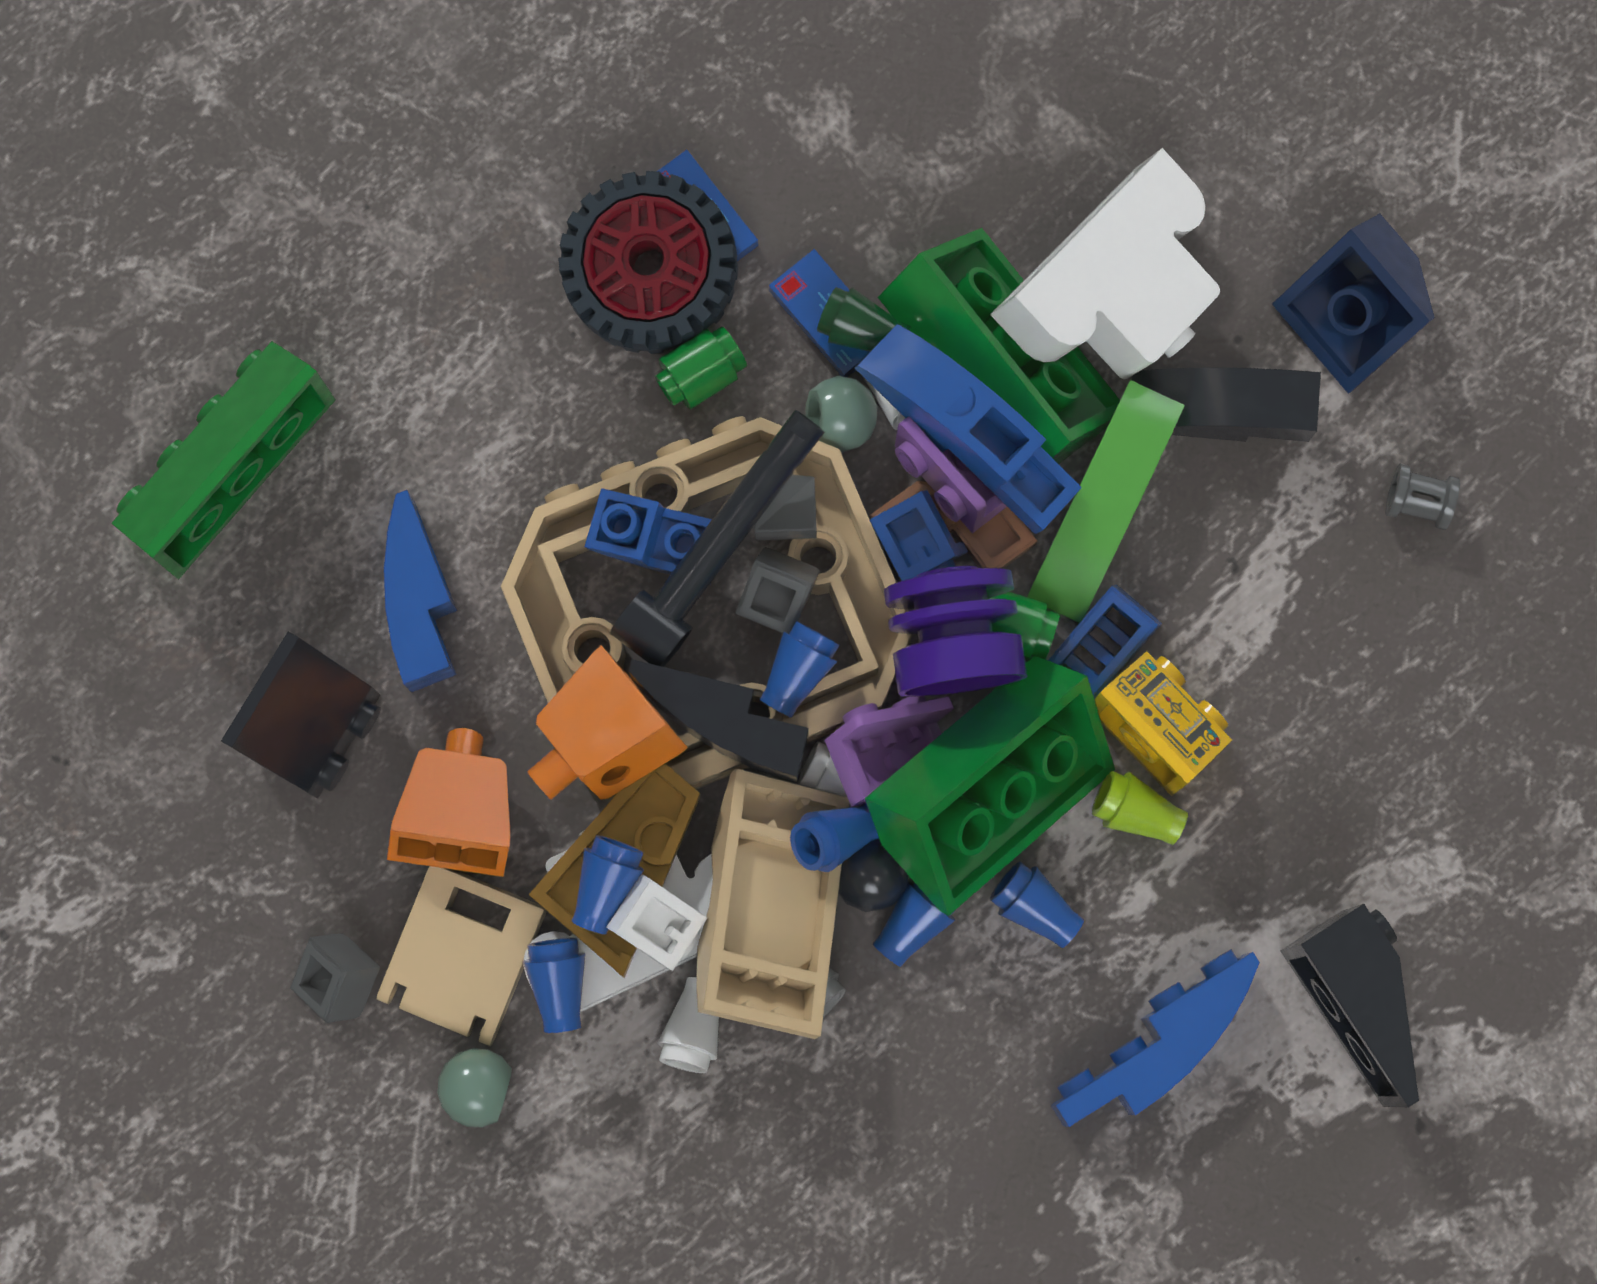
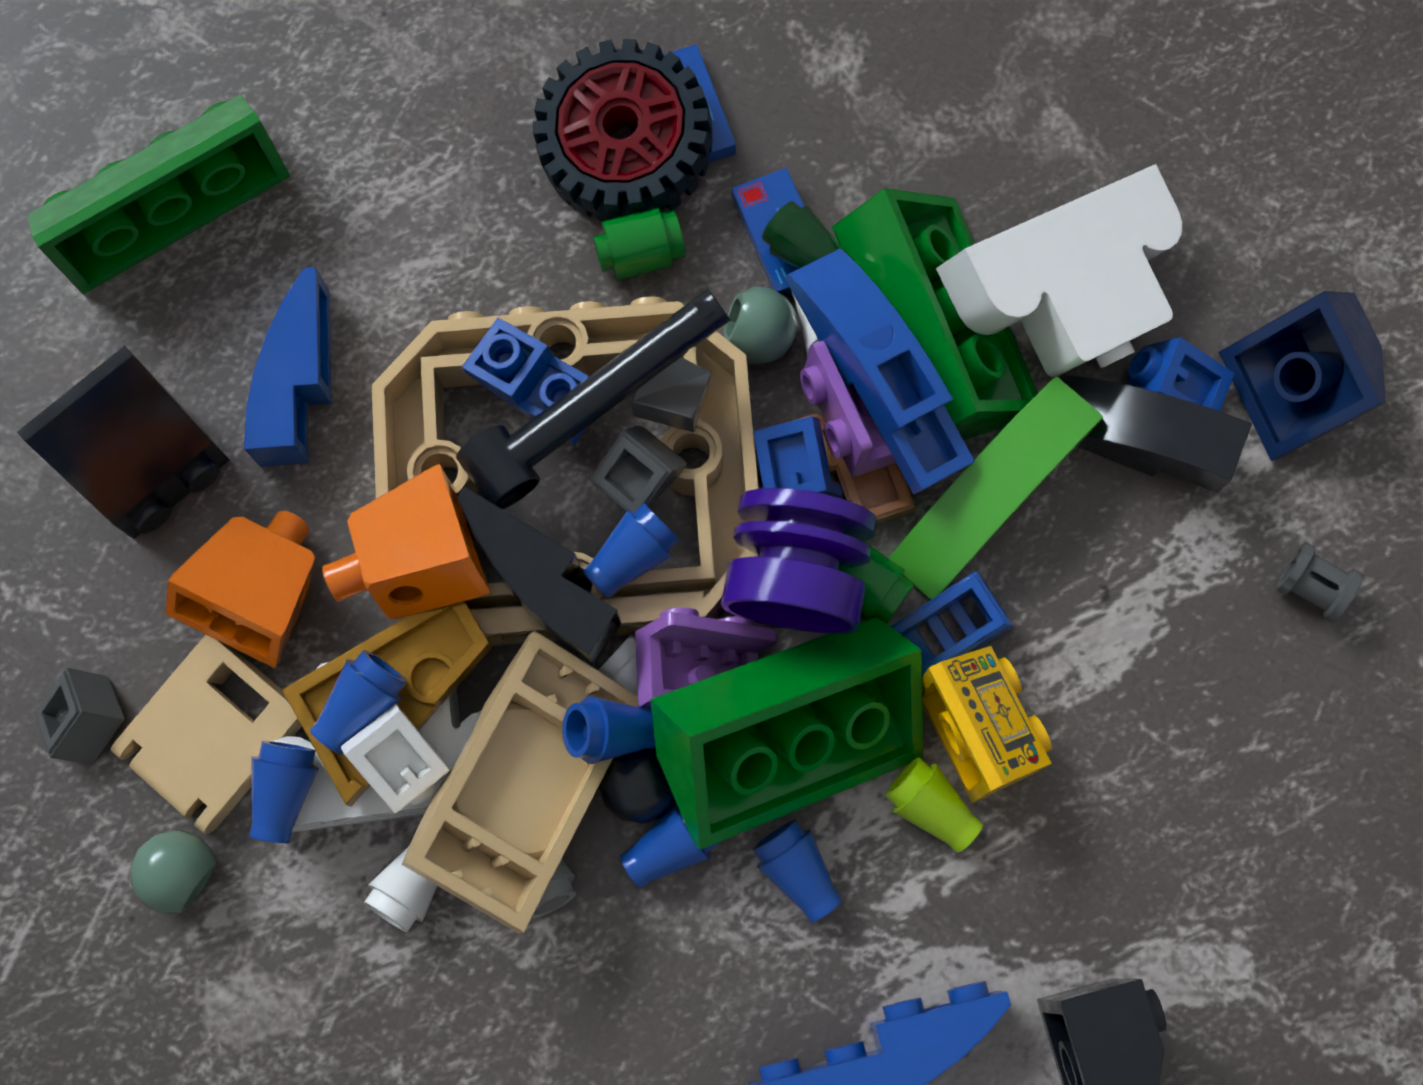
camera: 20 degrees right, 5 degrees down
none -> blue bracket [1126,337,1235,411]

